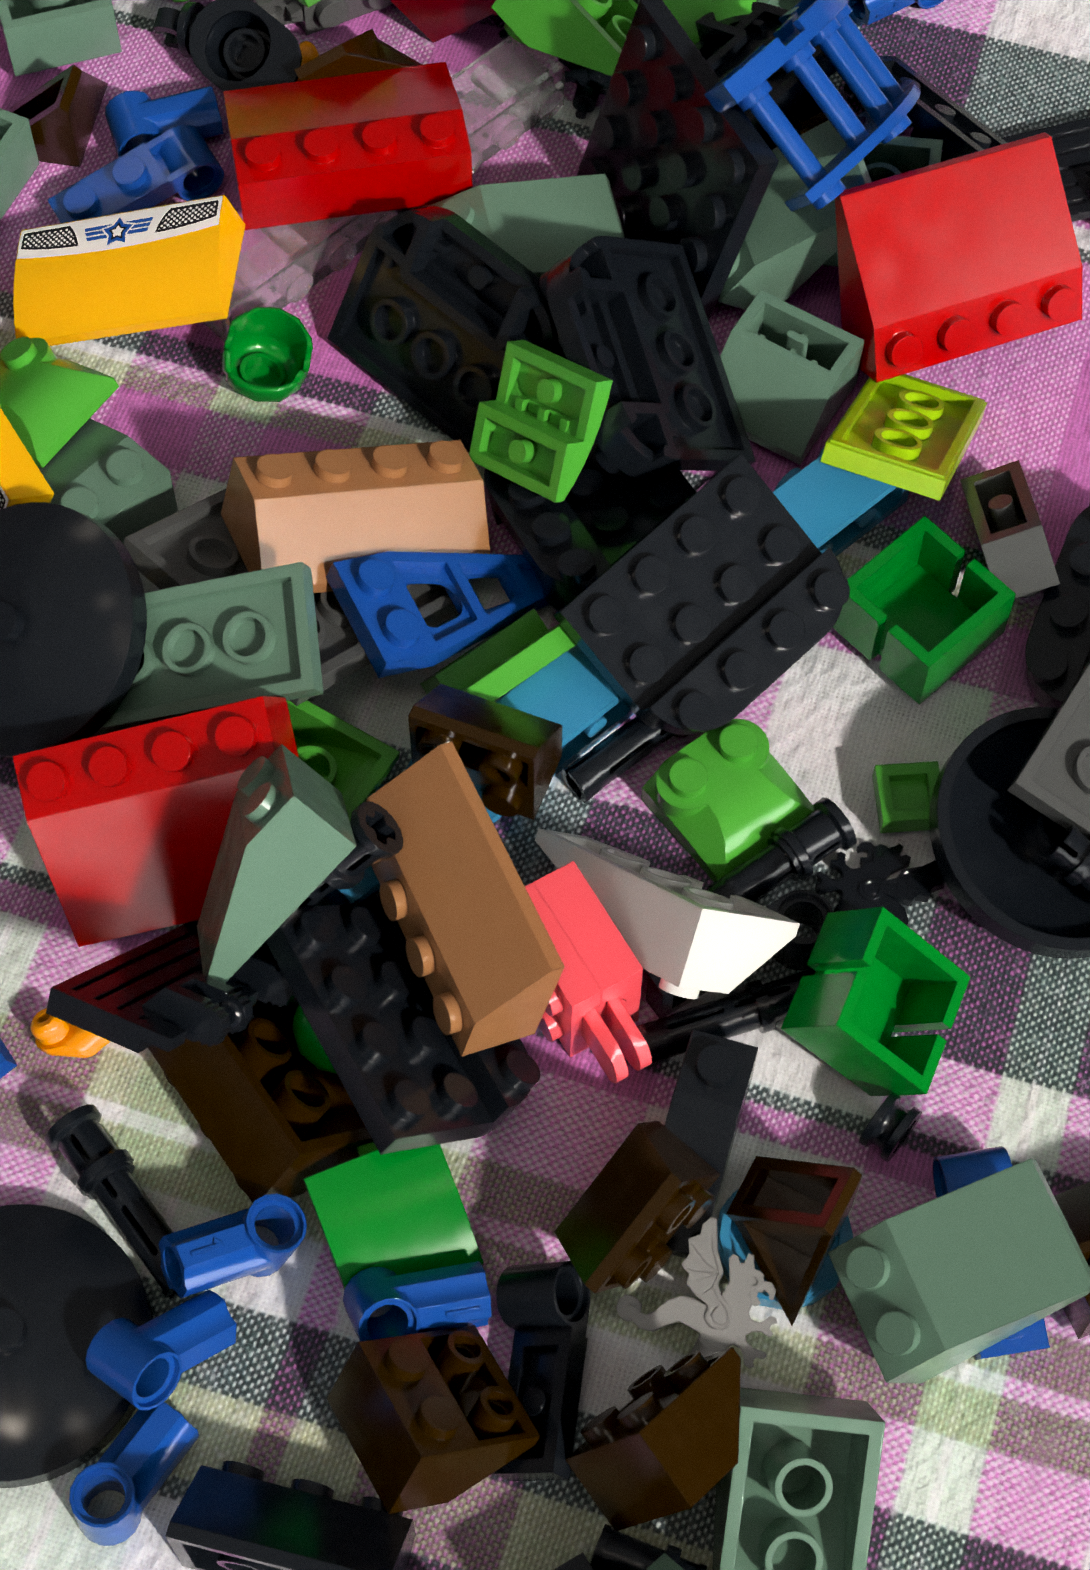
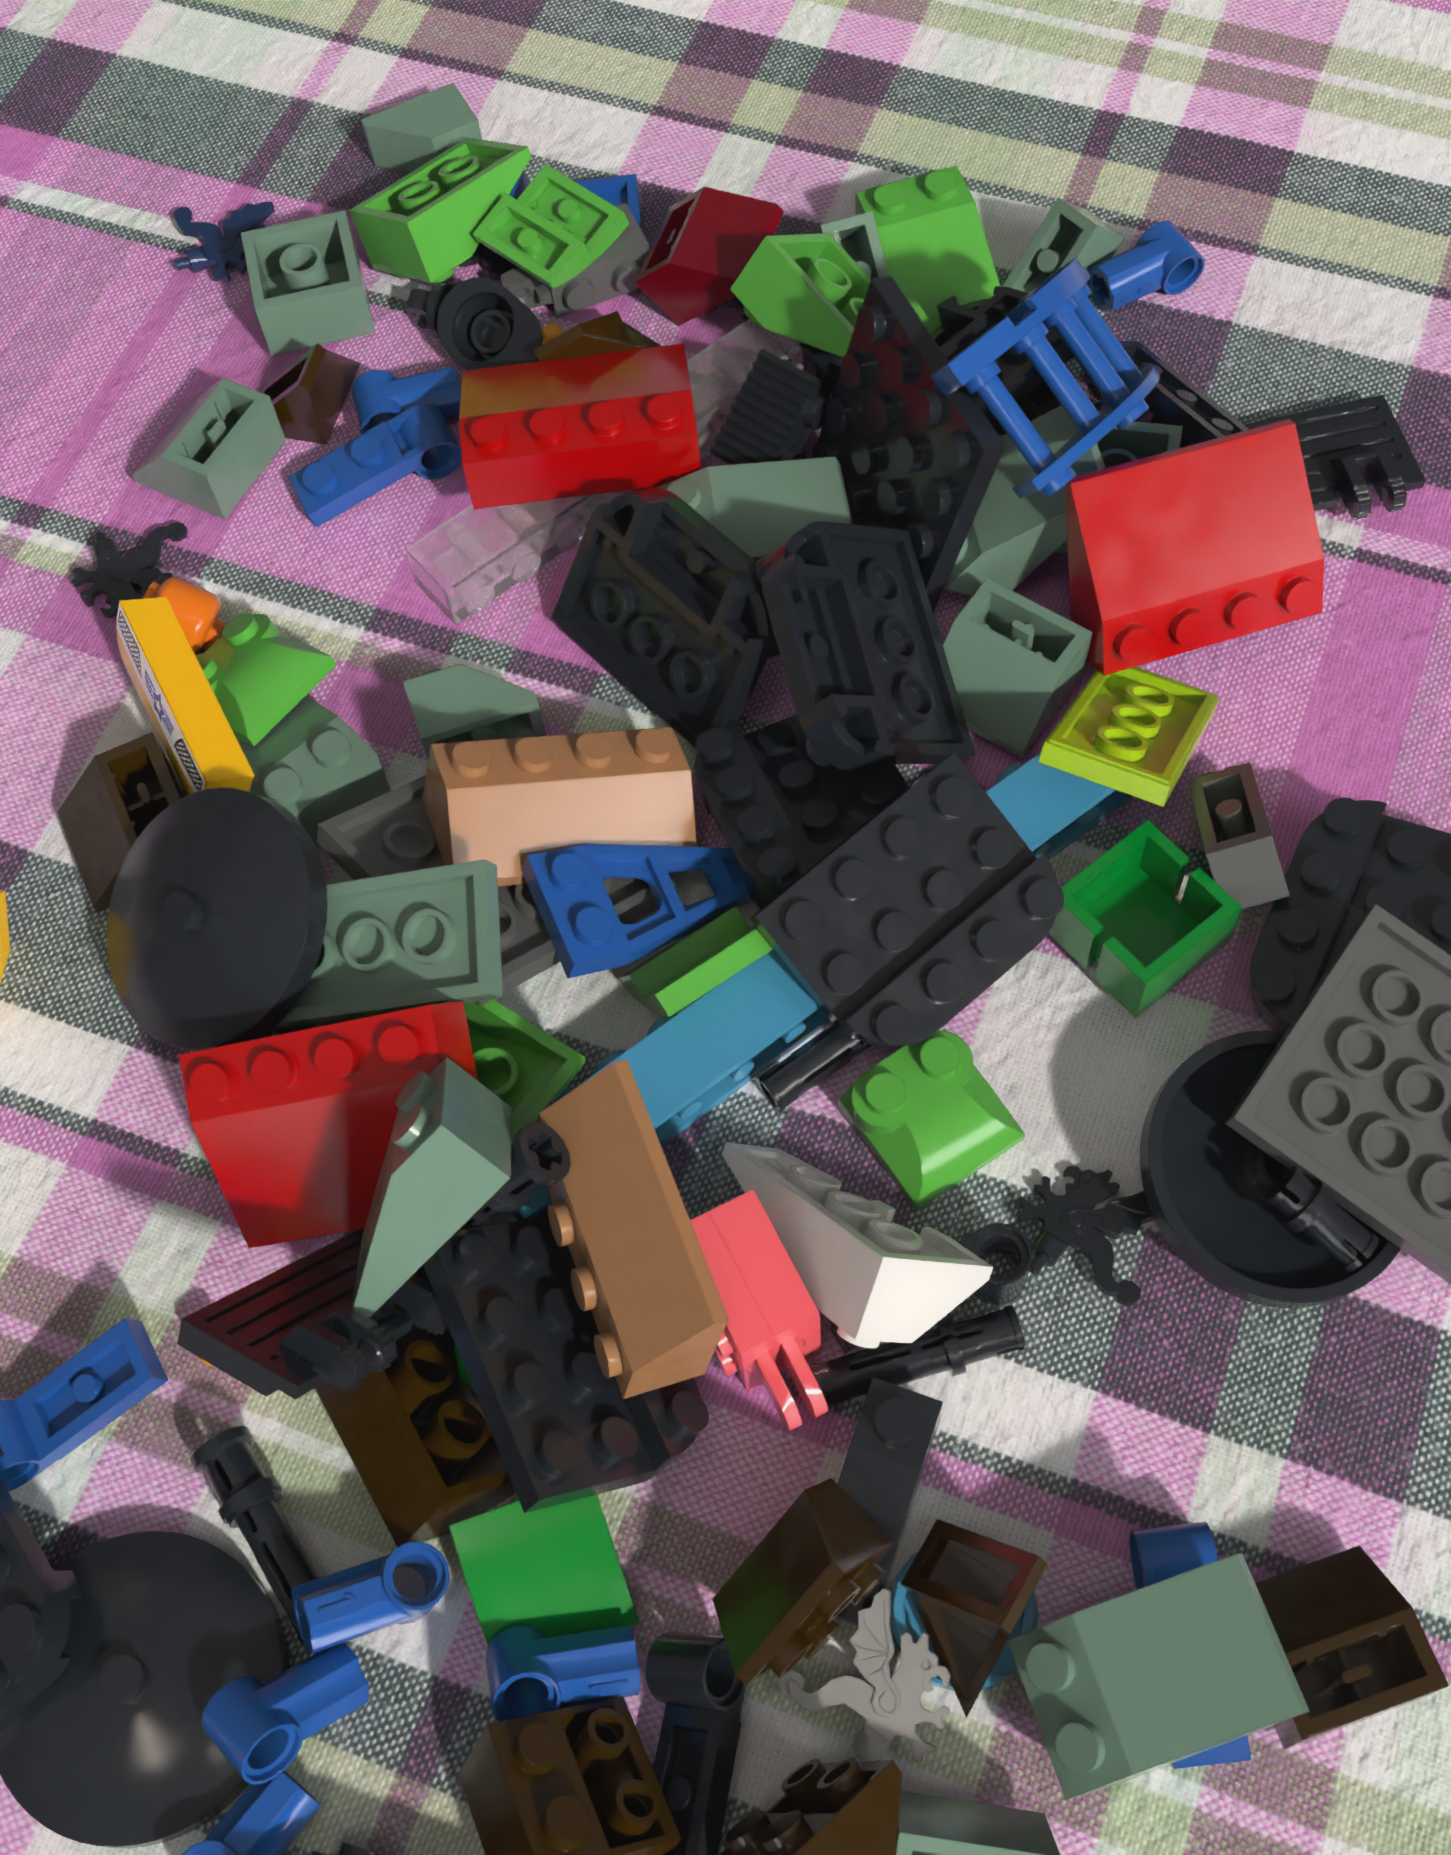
camera: 10 degrees right, 0 degrees up
yellow slope [13,195,246,346] -> none
green hair [221,307,313,402] -> none
dark brown slope [408,684,562,820] -> none
bright green slope [469,340,613,503] -> none
black pin [705,797,857,902] -> none
green piece [781,906,970,1096] -> none
black bush [859,1092,922,1162] -> none
bright green plate [872,761,940,833] -> none
none -> sand green slope [403,664,546,759]
none -> black brick [710,349,834,465]

